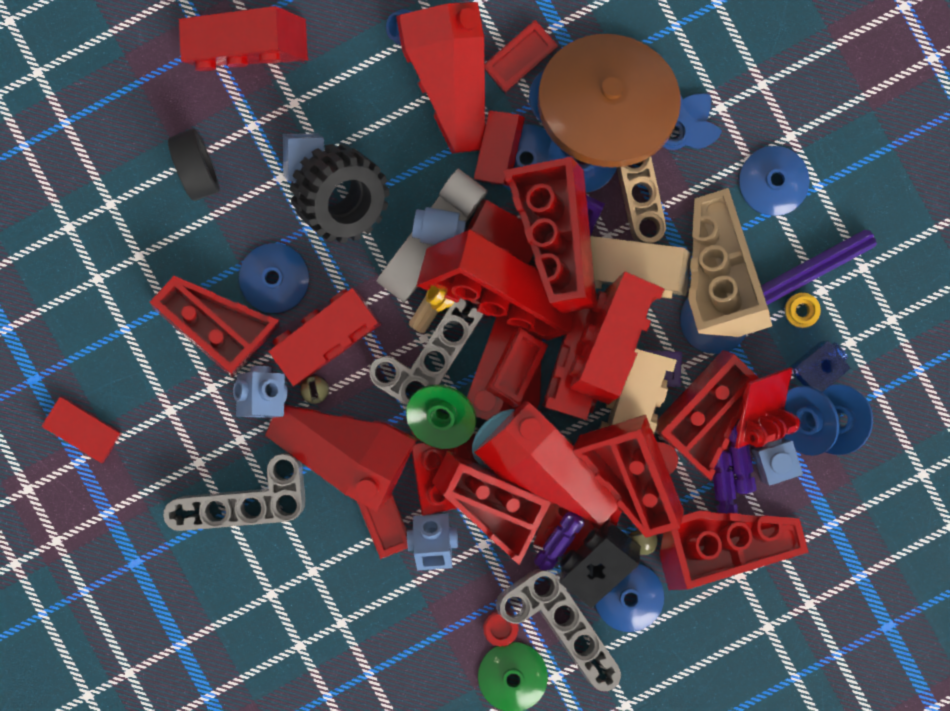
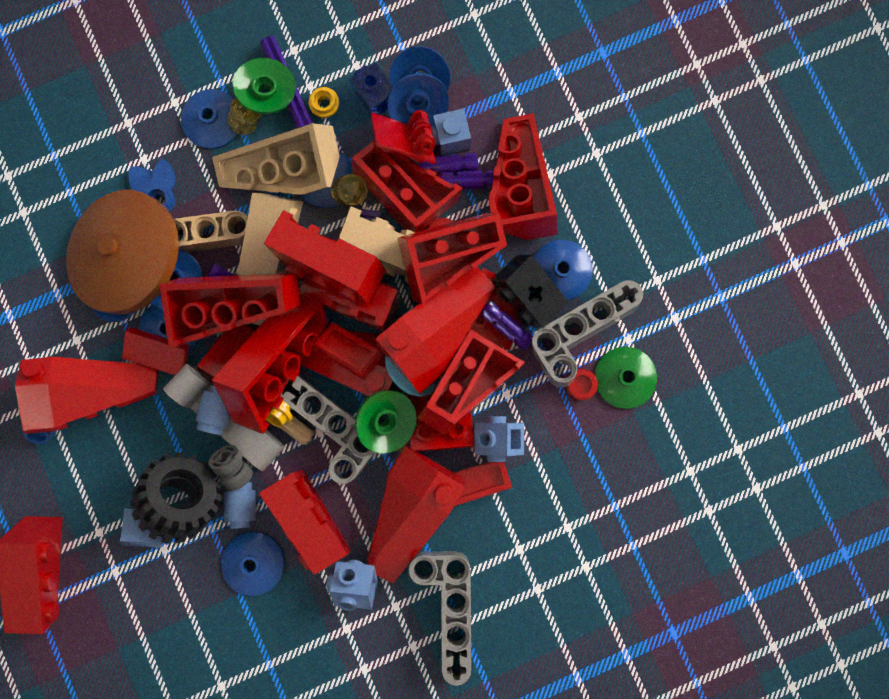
camera: 80 degrees left, 5 degrees down
red wedge [150,276,279,378] -> none
black tyre [168,129,220,201] -> none
olive hinge [300,376,329,404] -> none
red tile [484,20,558,94] -> none
olive hinge [628,530,658,555] -> none
none -> dark grey wheel [208,445,253,491]
none -> medium blue brick [223,482,256,529]
none -> clear yellow wheel [227,98,261,135]
none -> green dish [233,58,296,114]
none -> clear yellow wheel [331,174,368,206]

